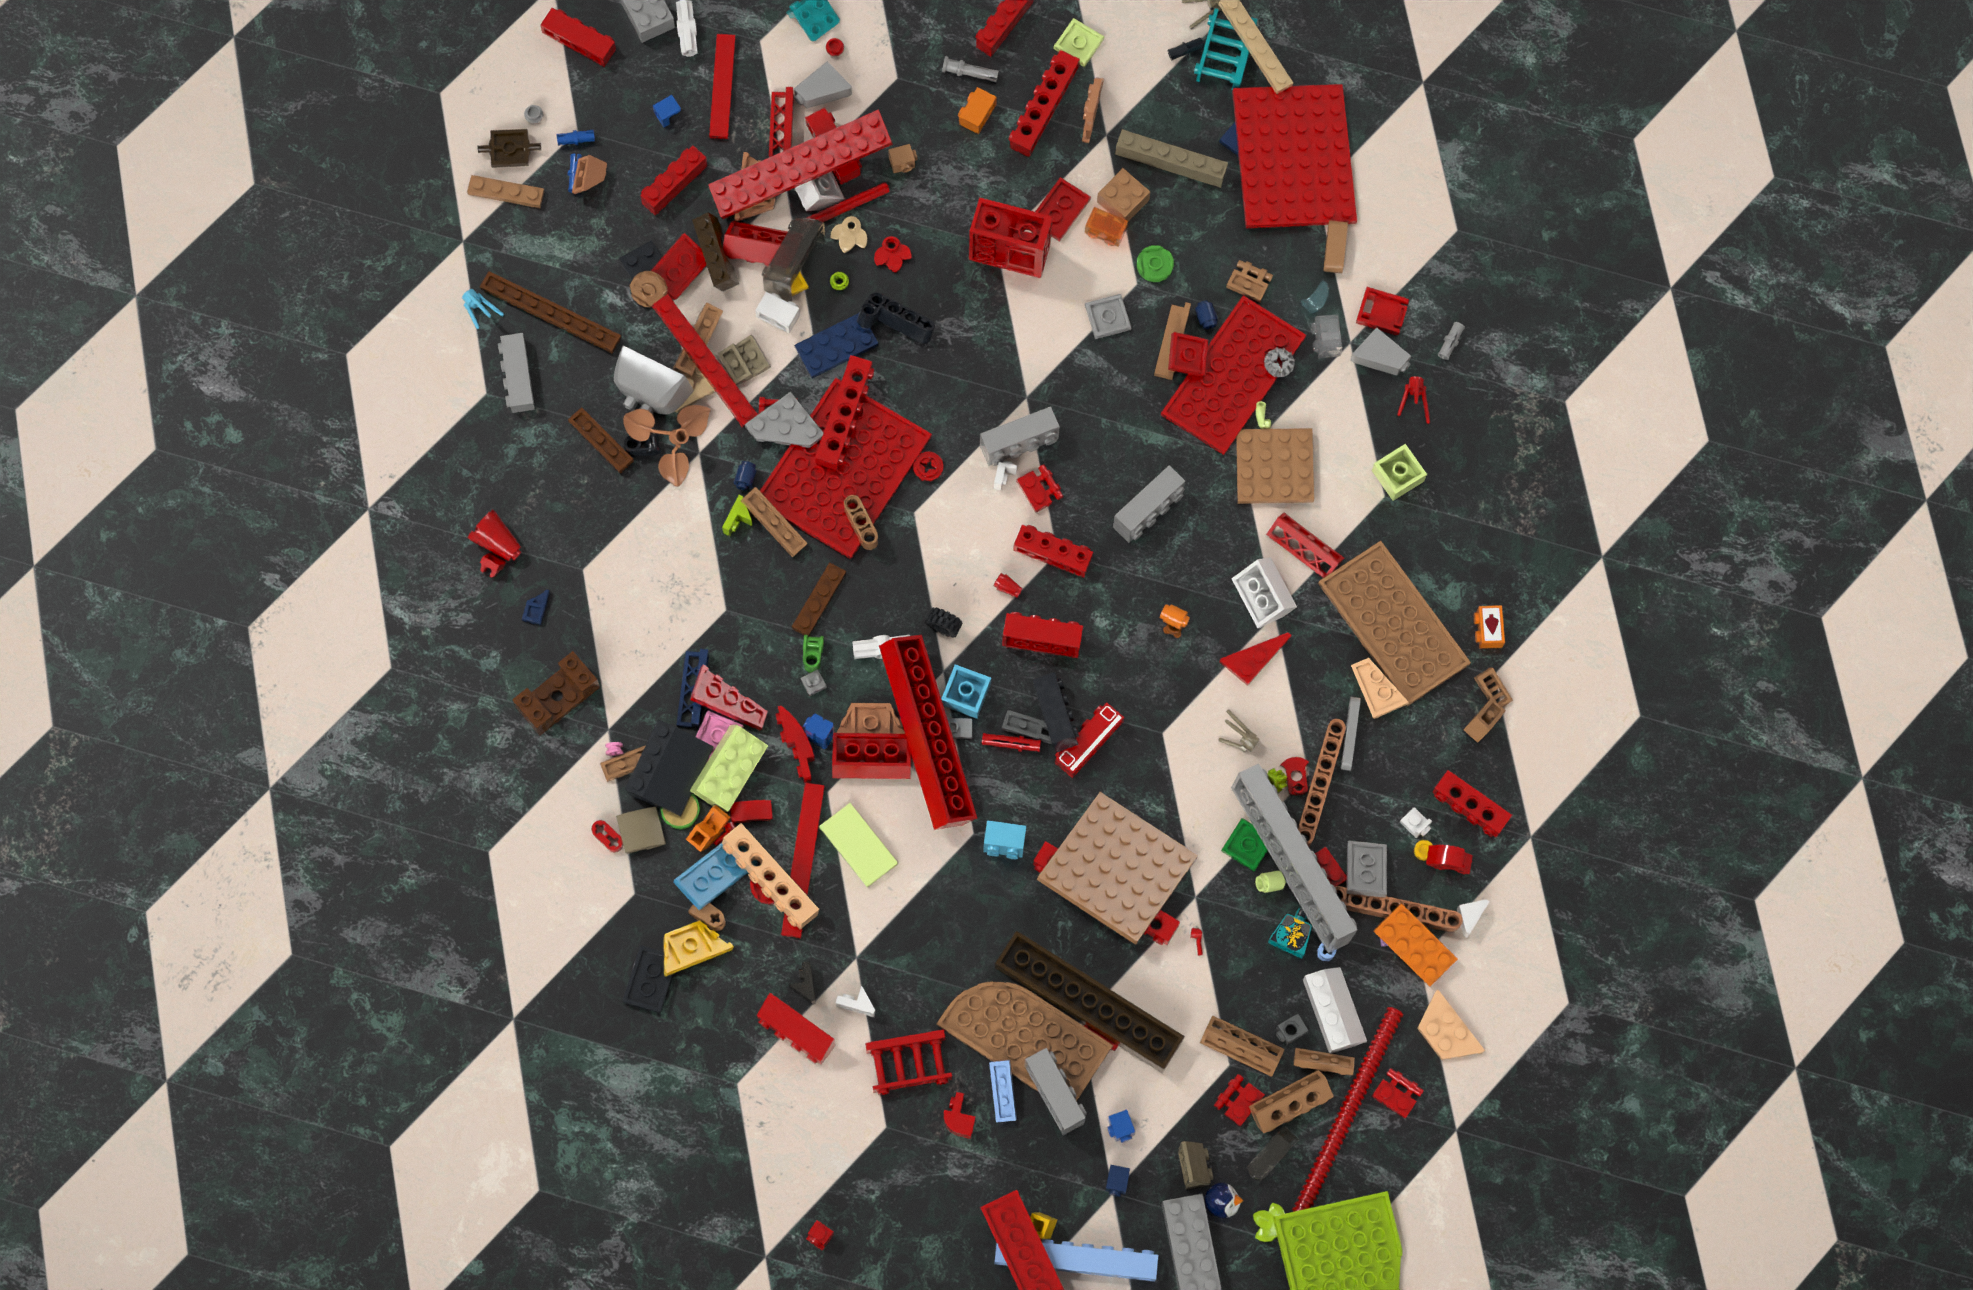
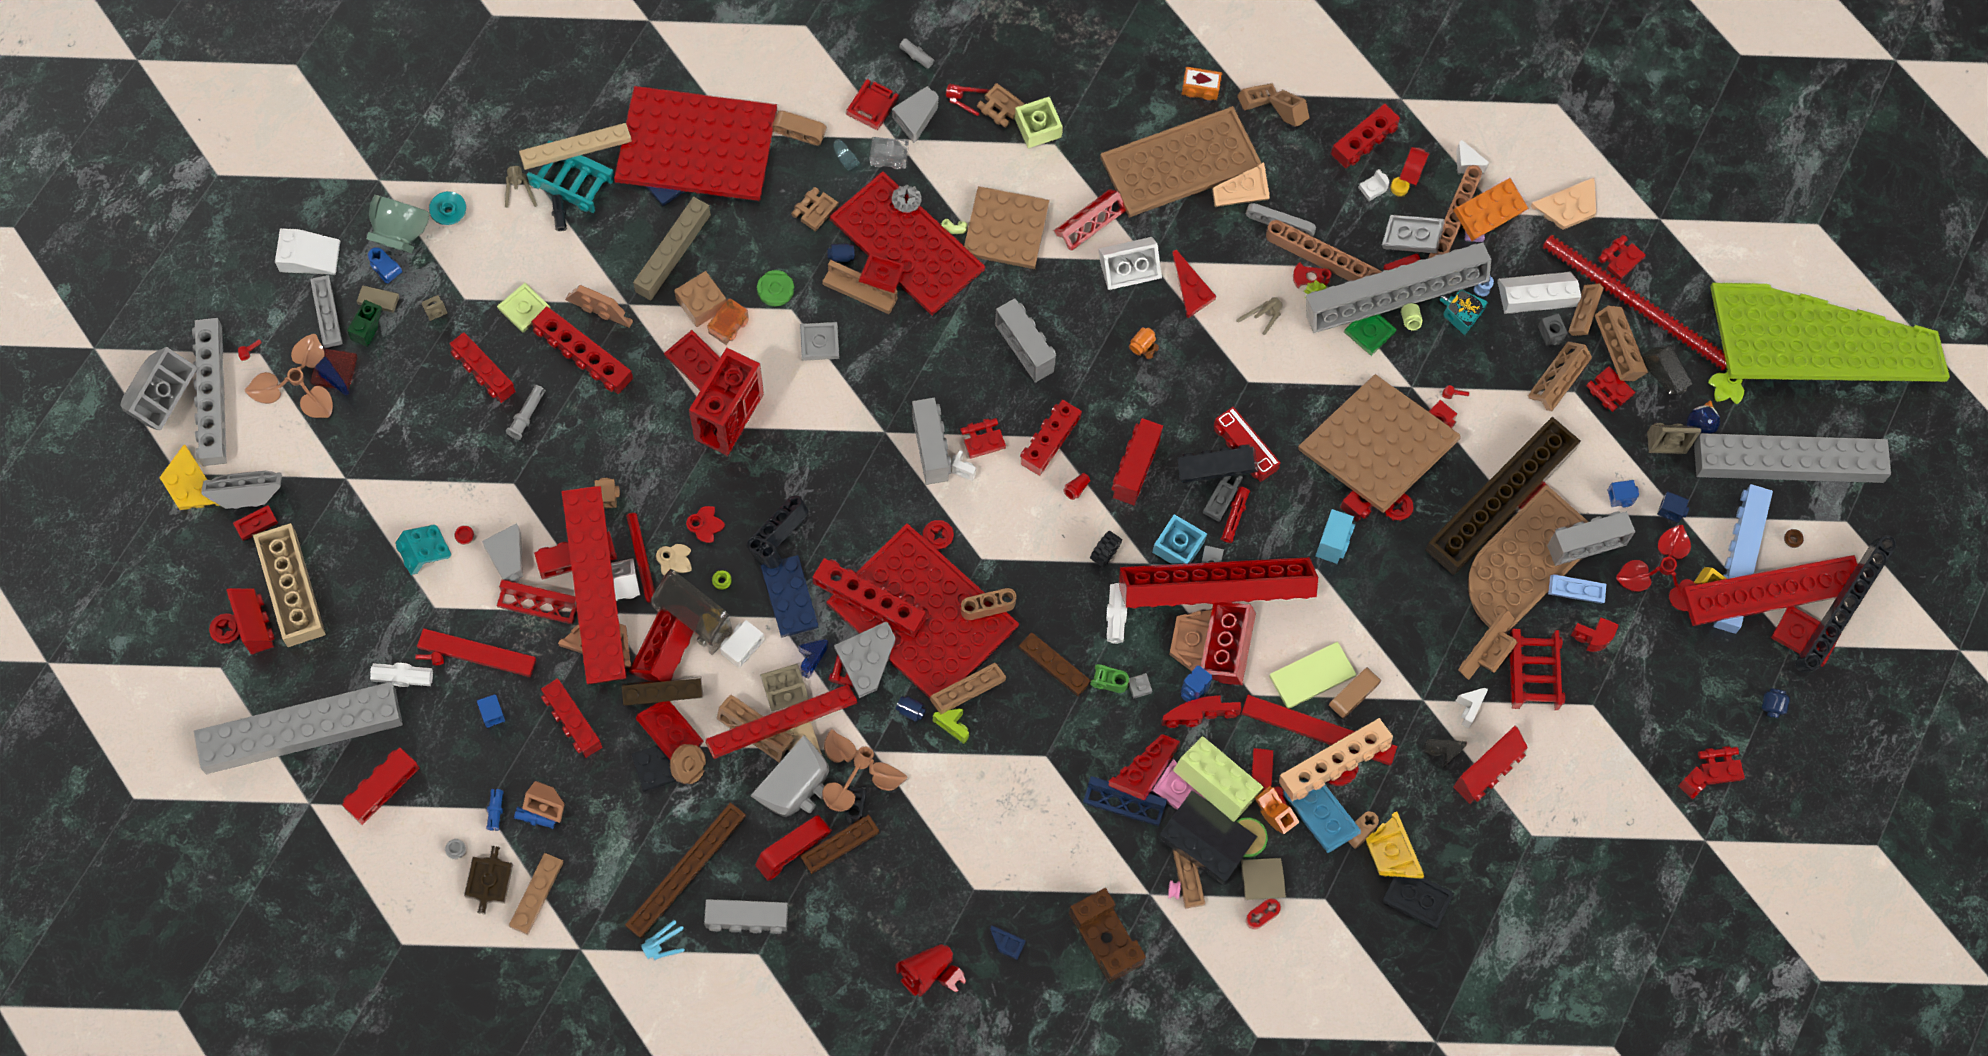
camera: 80 degrees left, 5 degrees down
orange brick [958,87,997,134] -> none
none -> red hand [415,652,444,665]
none -> red beam [755,815,832,881]
none -> clear blue slope [798,639,829,679]
none -> medium nougat plate [977,83,1024,128]
none -> medium nougat beam [1329,667,1382,719]
none -> red gear [1385,493,1413,521]
none -> medium nougat bracket [1459,609,1518,680]
none -> red plant [1616,525,1696,611]
none -> red plate [1698,746,1745,785]

